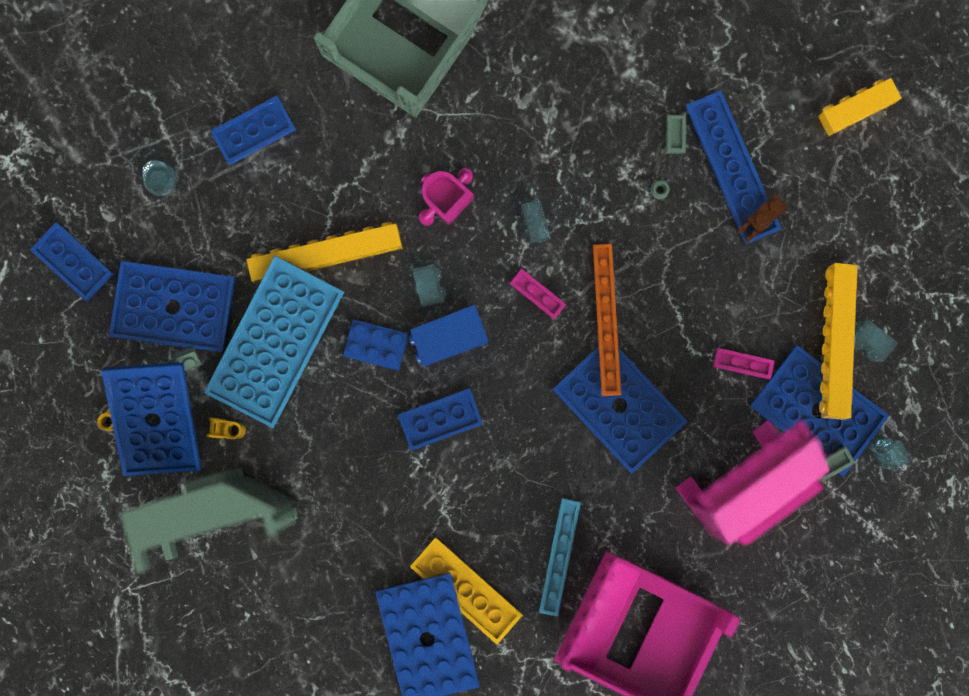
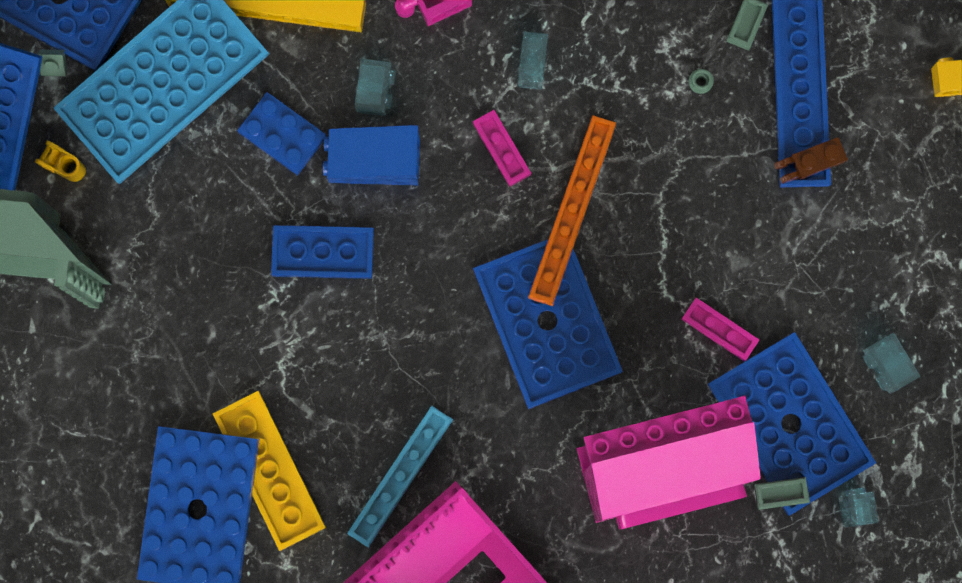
camera: 25 degrees right, 5 degrees down
yellow brick [819,263,858,420] -> none

